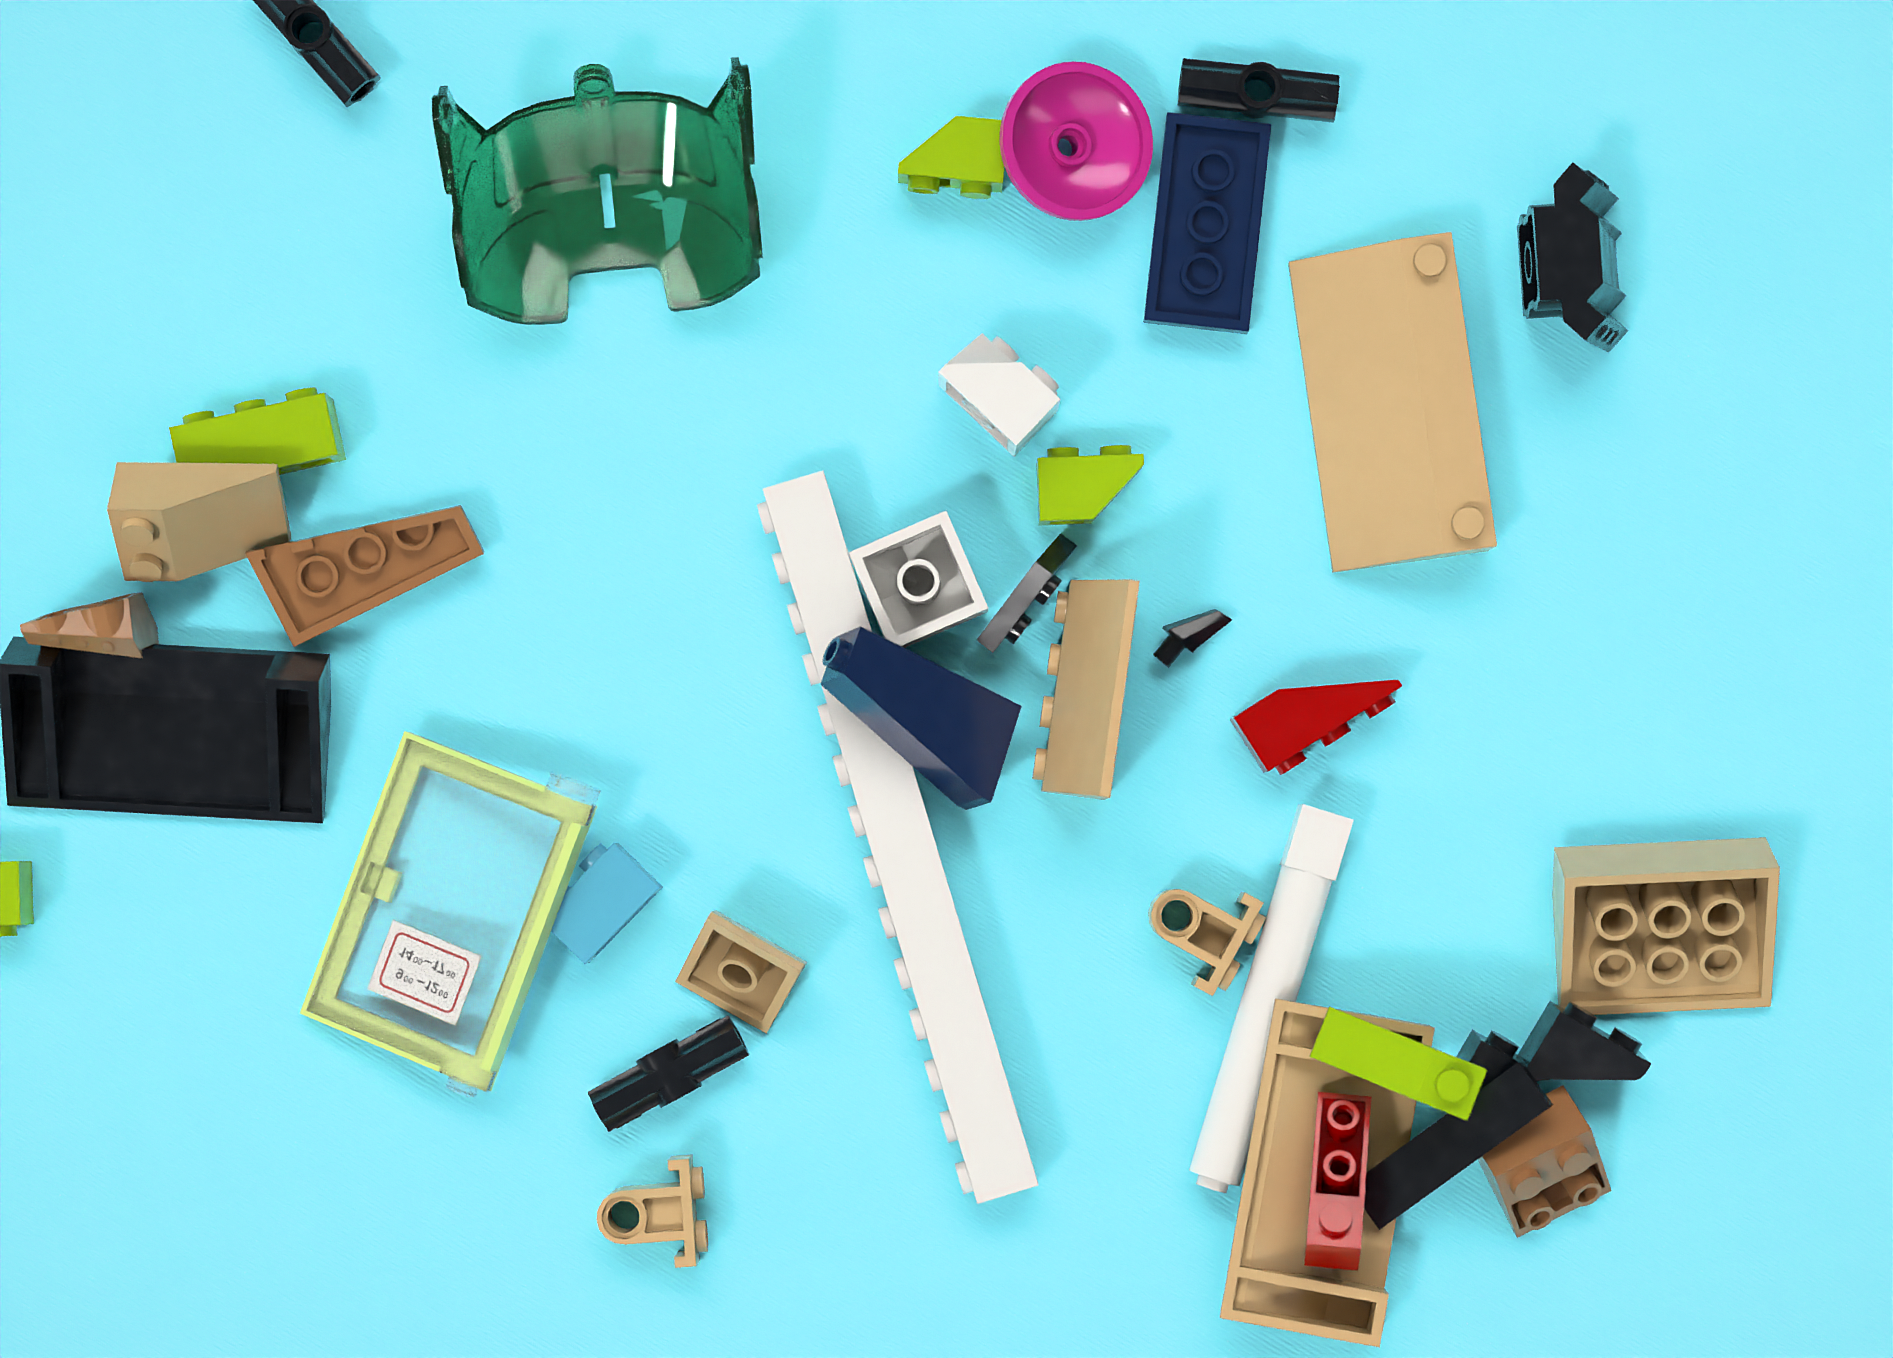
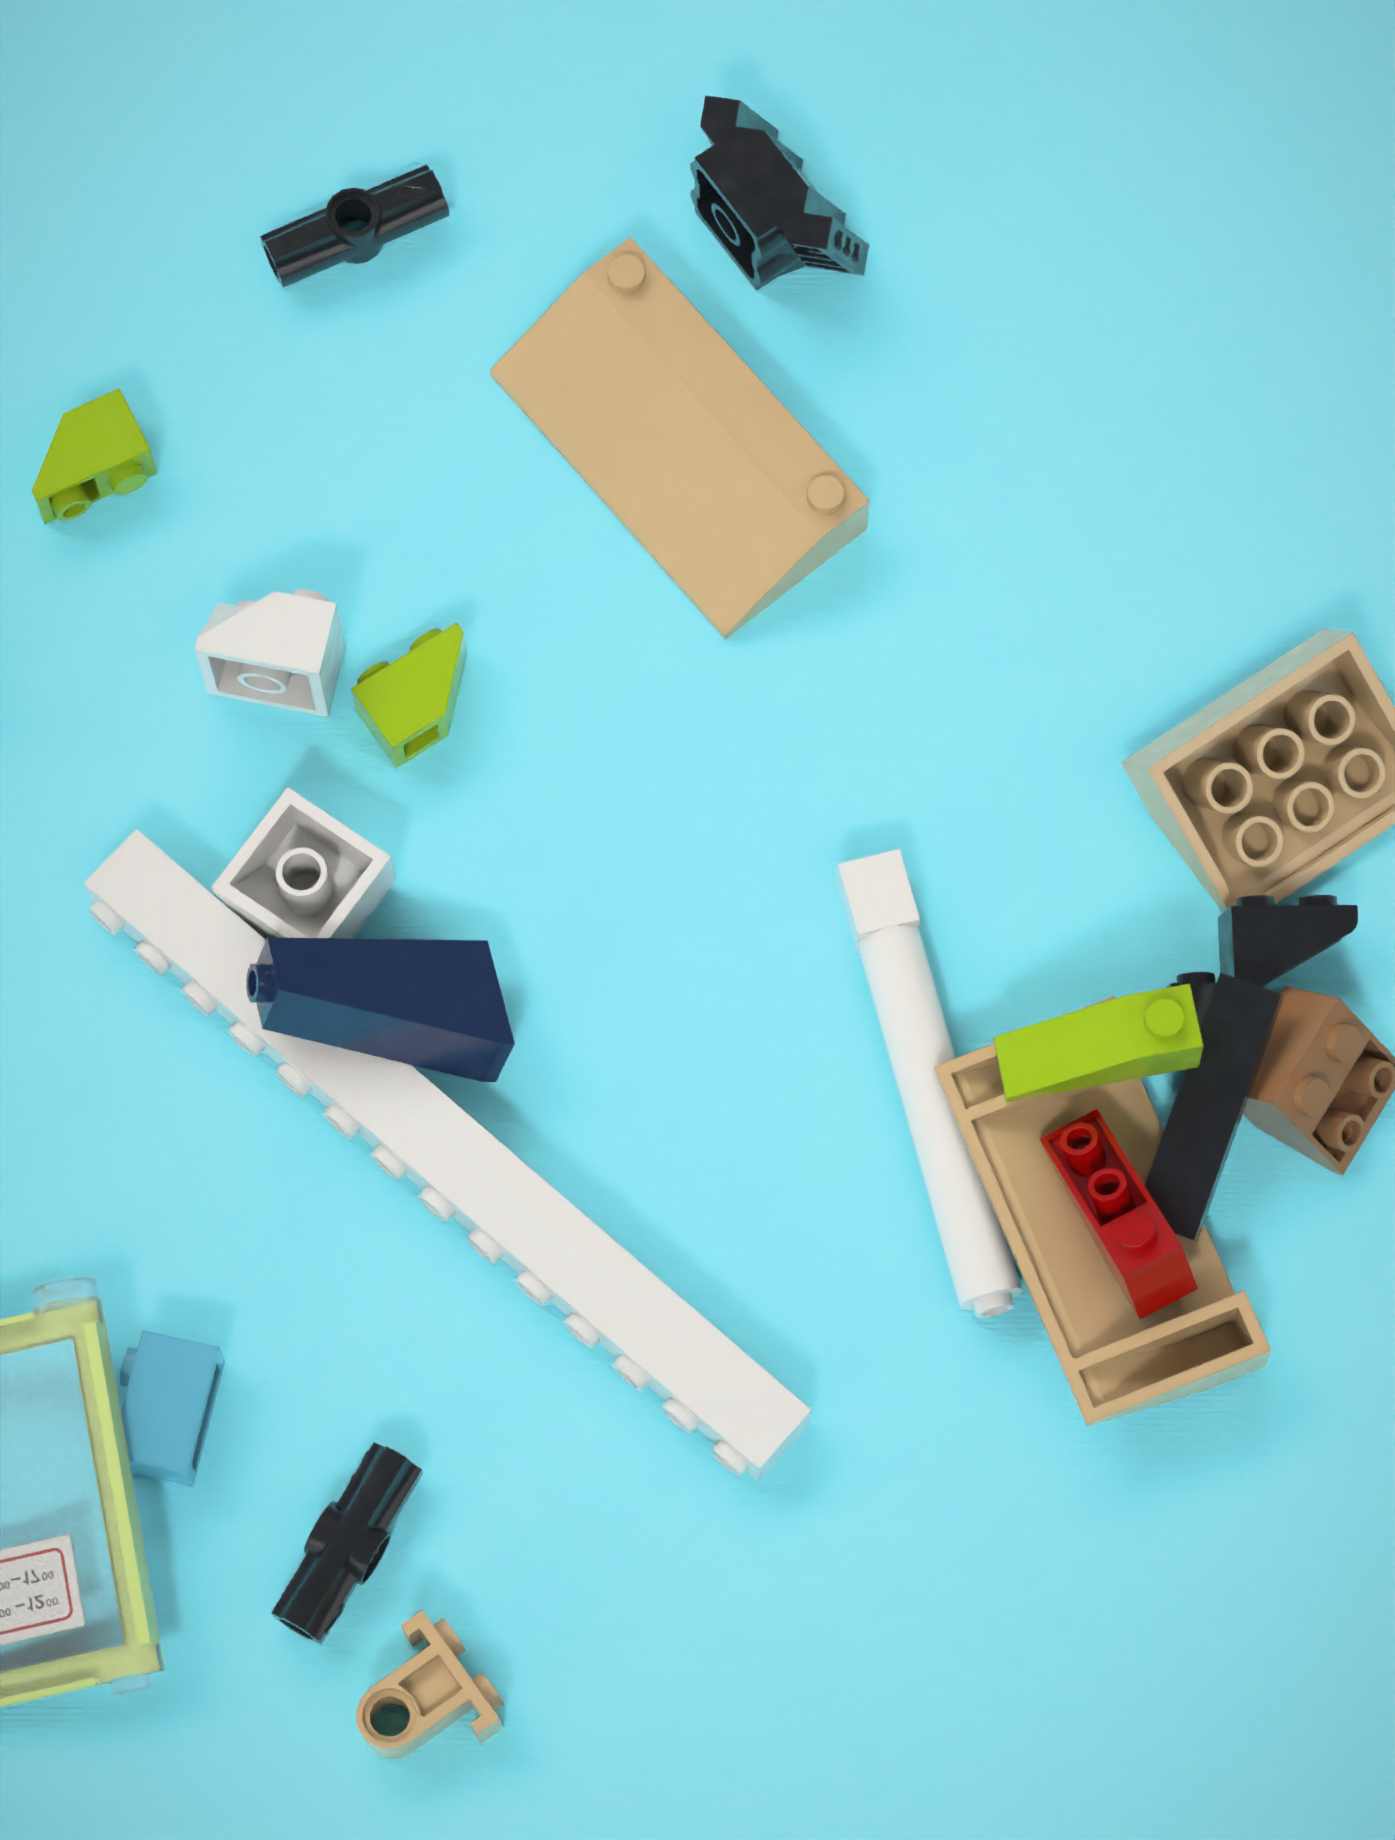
camera: 30 degrees left, 15 degrees down
tan slope [675,910,807,1034] -> none
wing [977,533,1077,653] -> none
dark pink dish [1000,61,1153,221] -> none
tan slope [1032,579,1140,800] -> none
dark blue plate [1143,112,1272,334] -> none
tan pin [1148,889,1266,996] -> none
black bar [1153,609,1232,668] -> none
red slope [1230,679,1402,775] -> none

